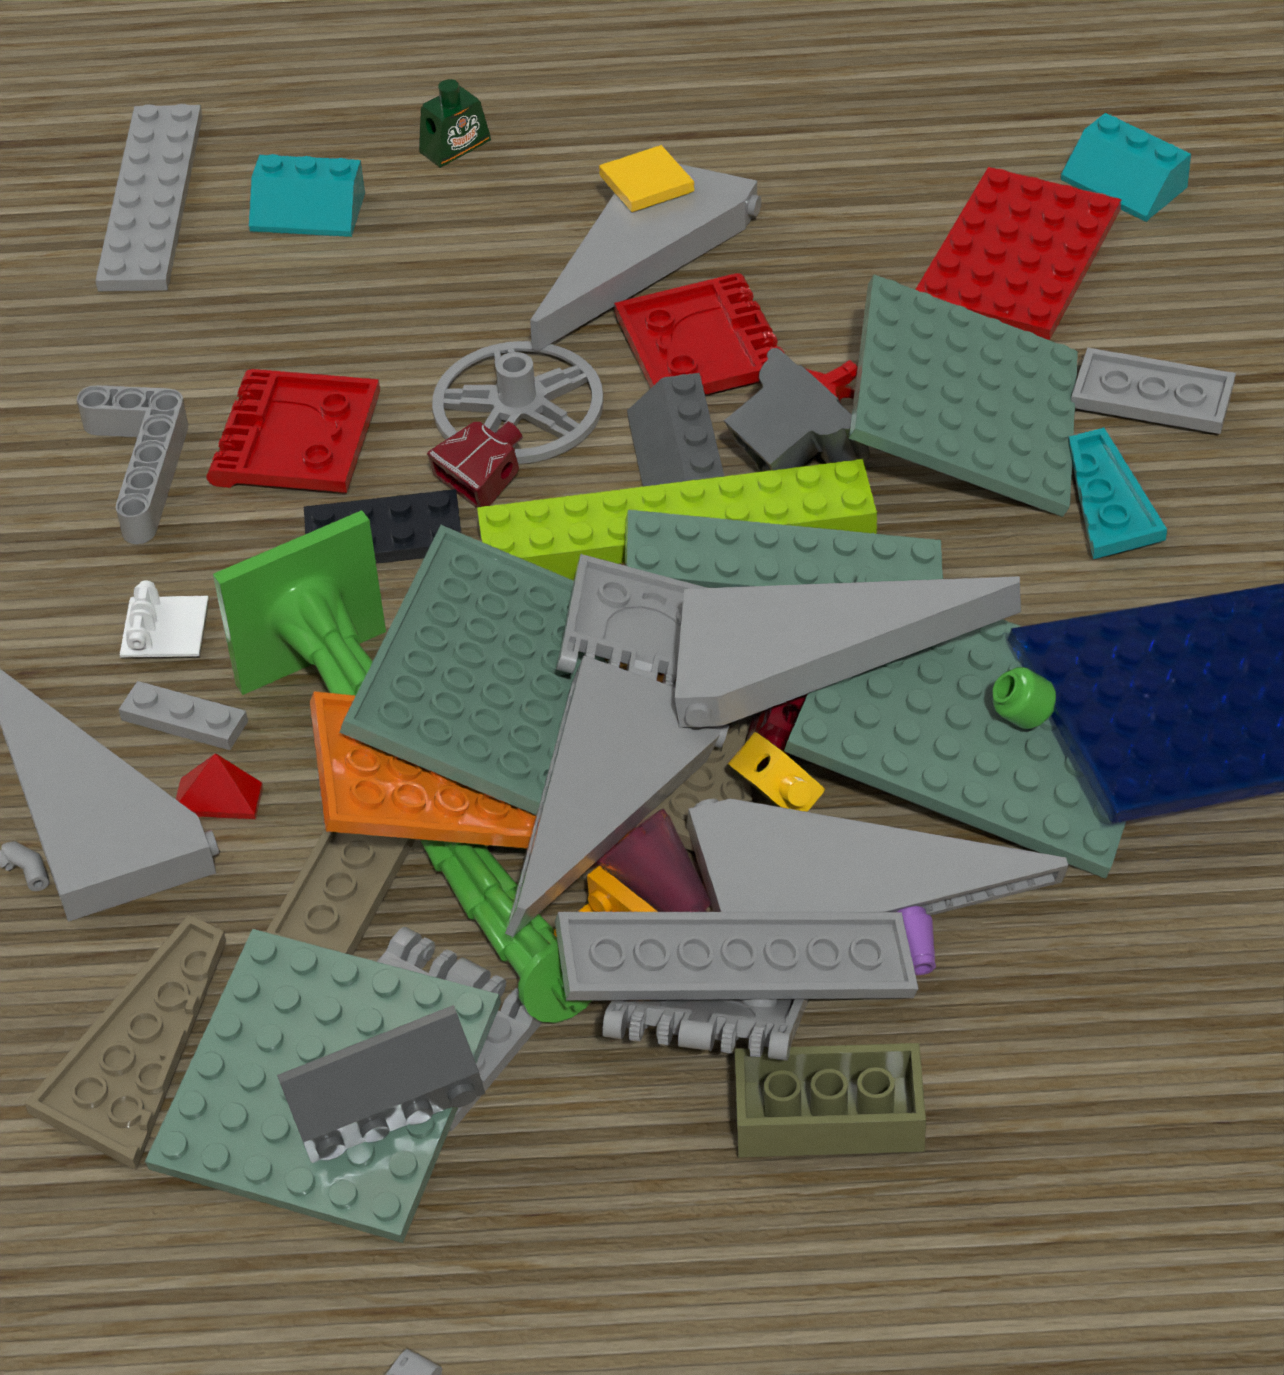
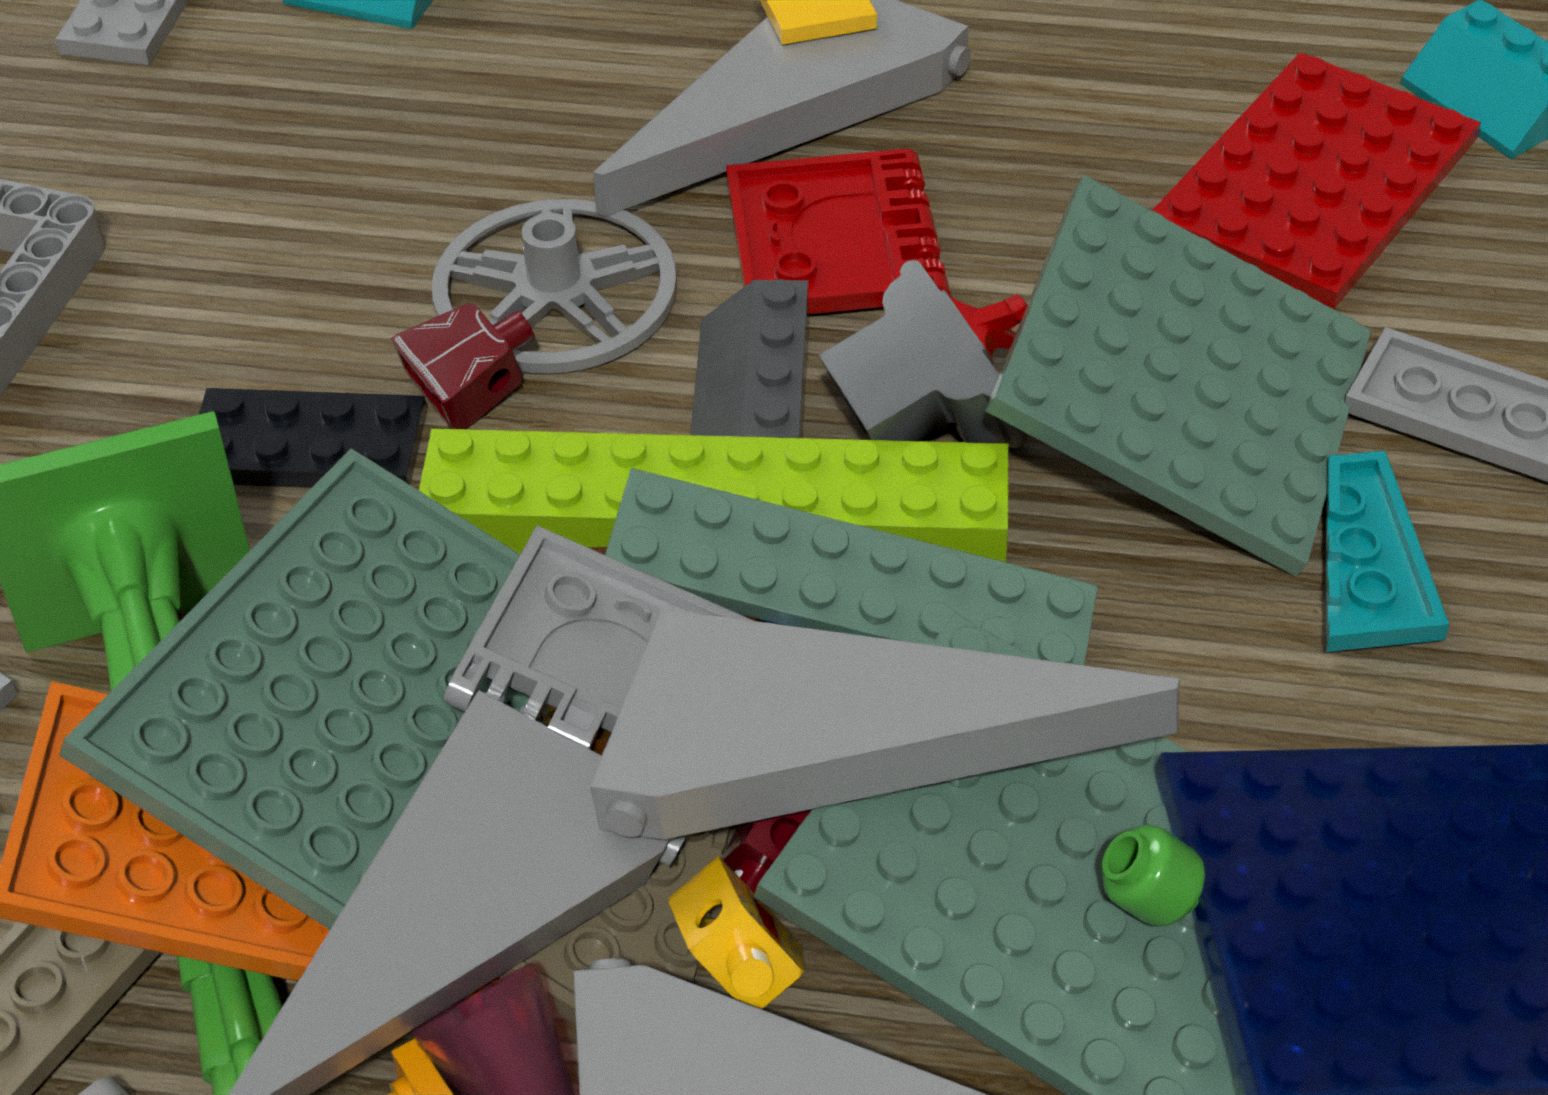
camera: 10 degrees right, 0 degrees up
red hinge [206,369,380,493] -> none

